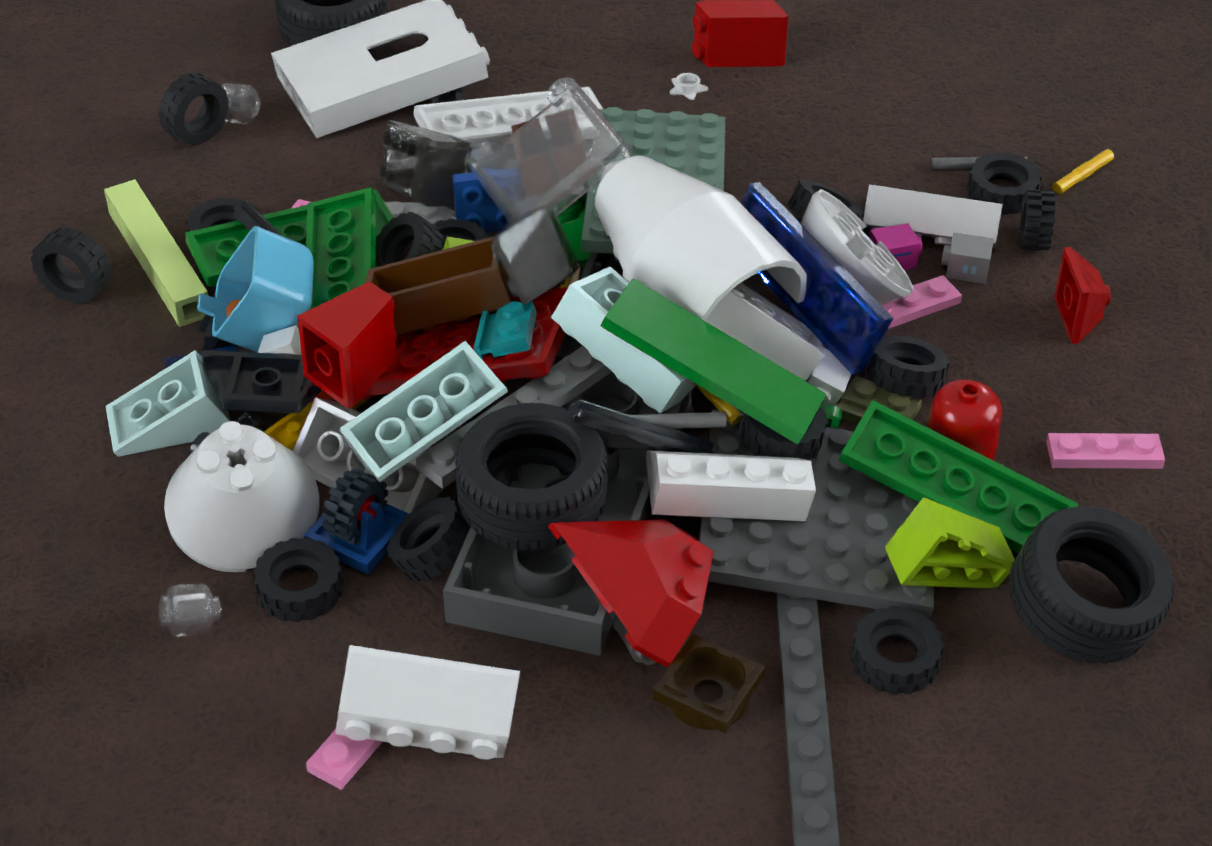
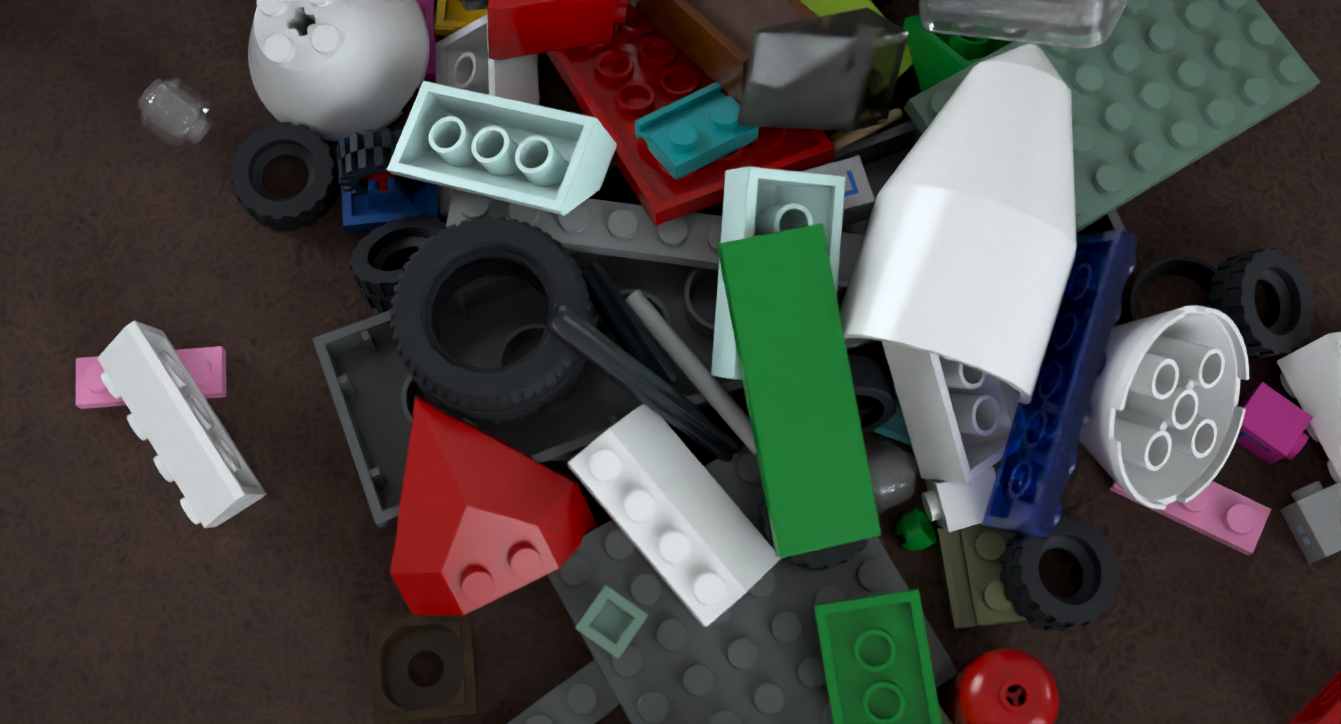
camera: 55 degrees right, 30 degrees up
none -> sand green plate [574,584,648,659]

